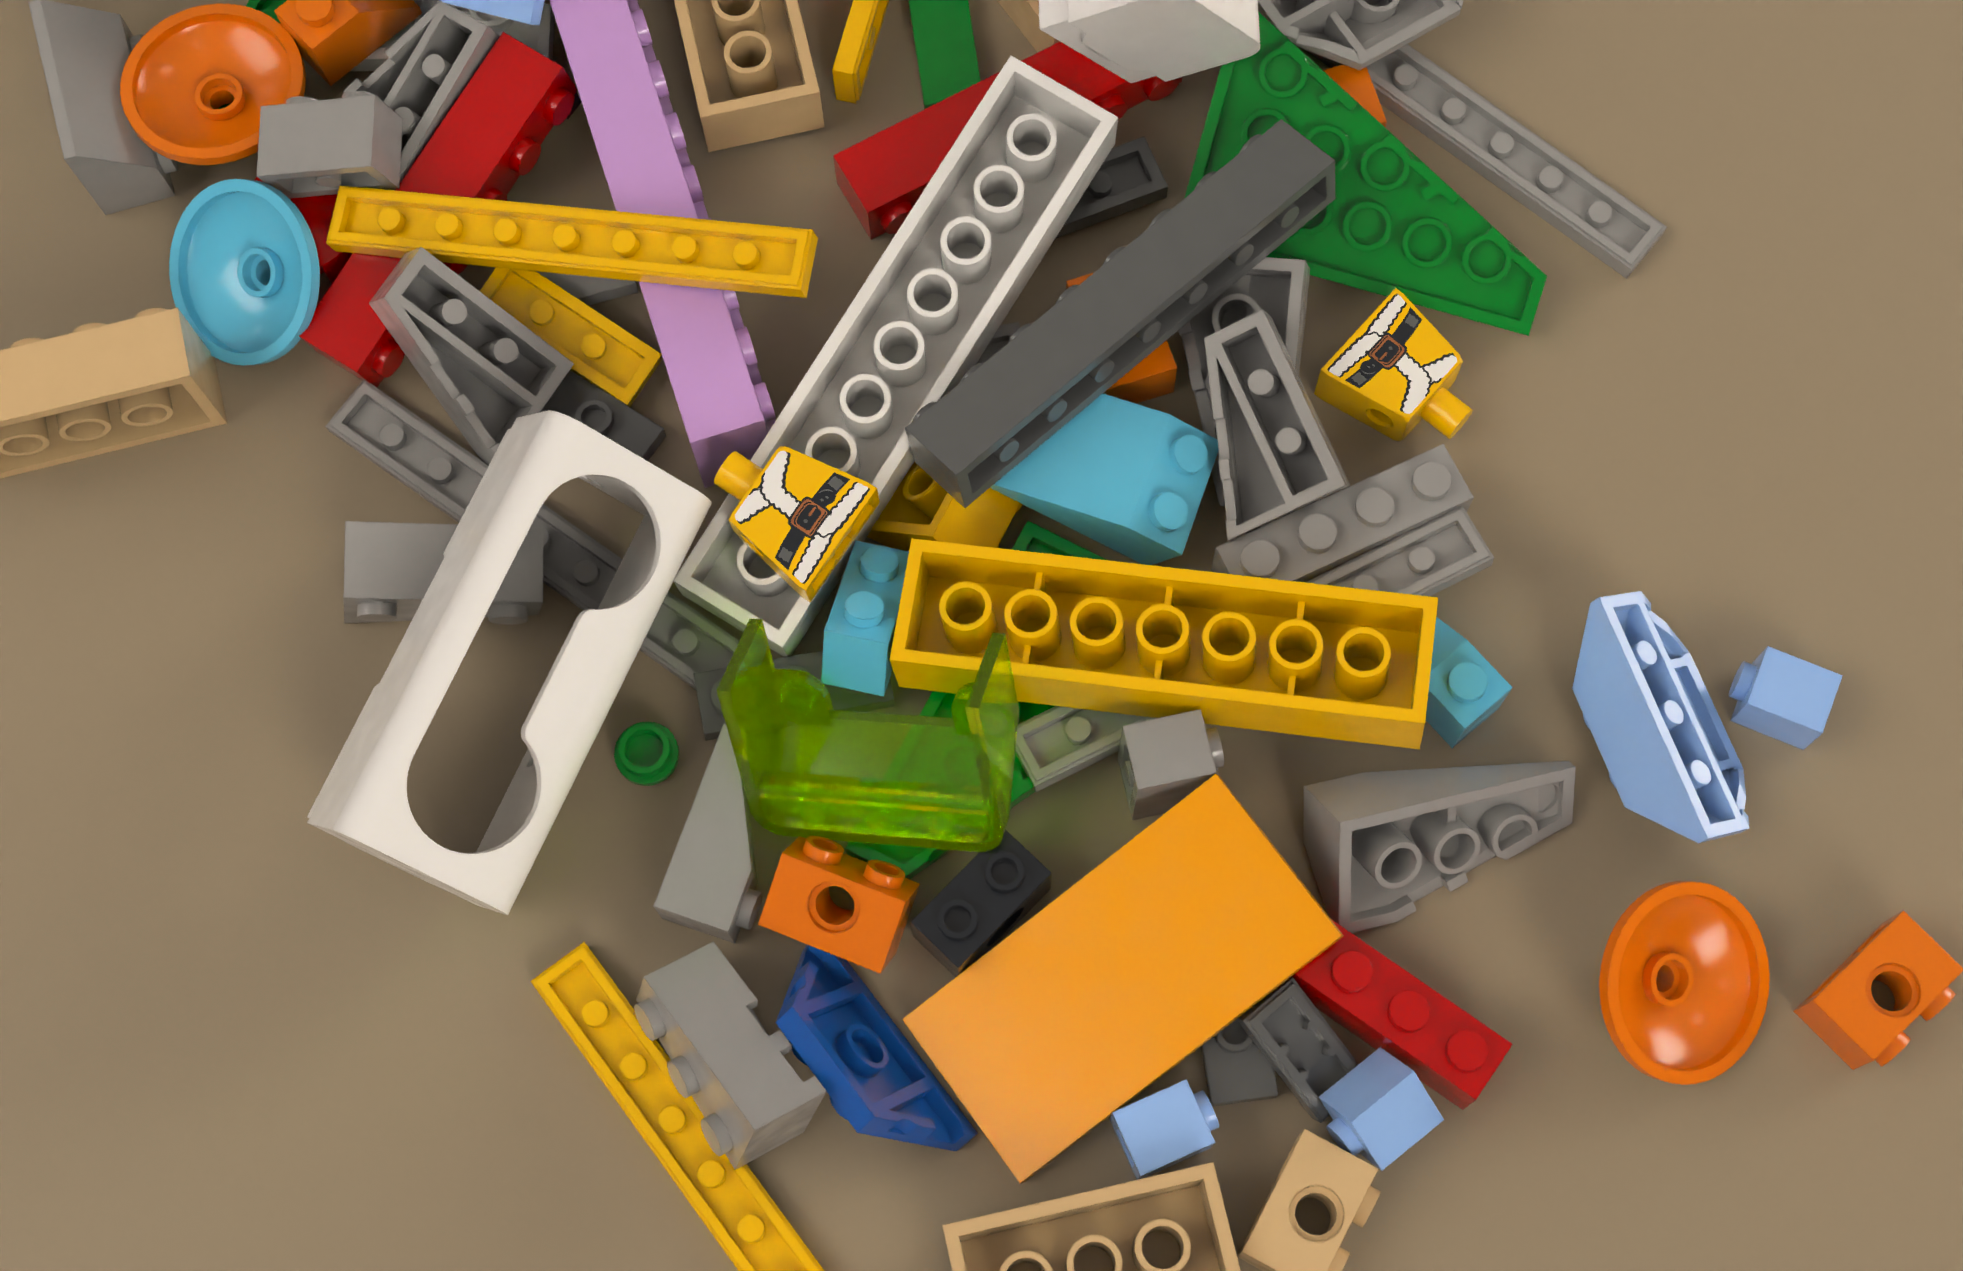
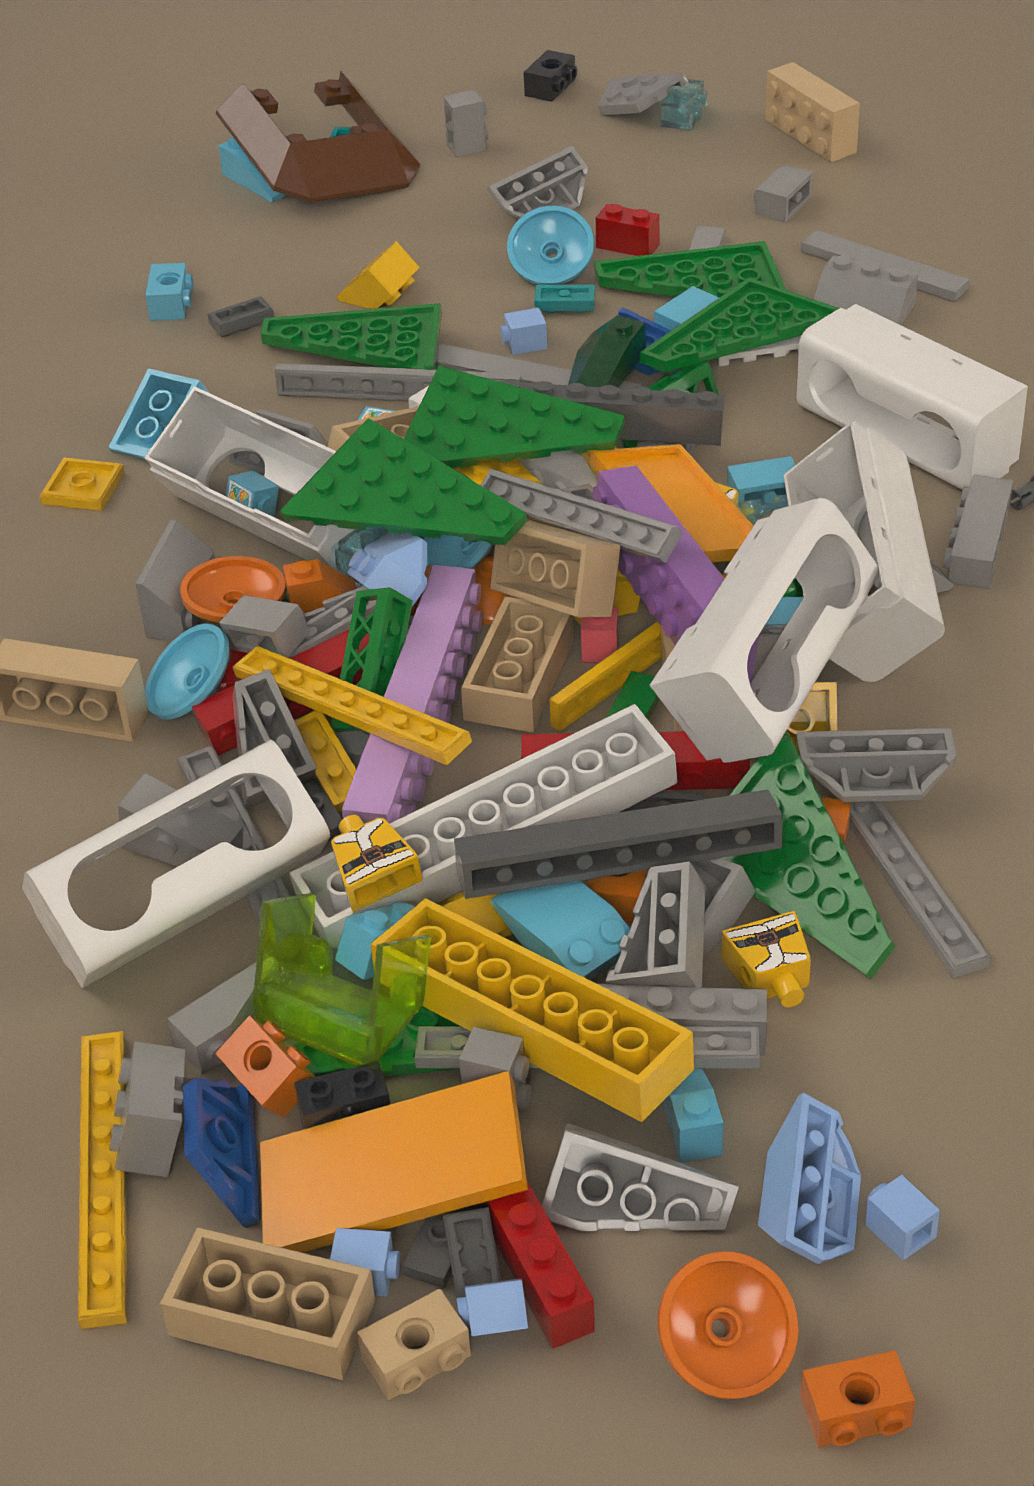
camera: 30 degrees right, 30 degrees down
green plate [614,721,679,786] -> none
none -> green fence [331,587,413,735]

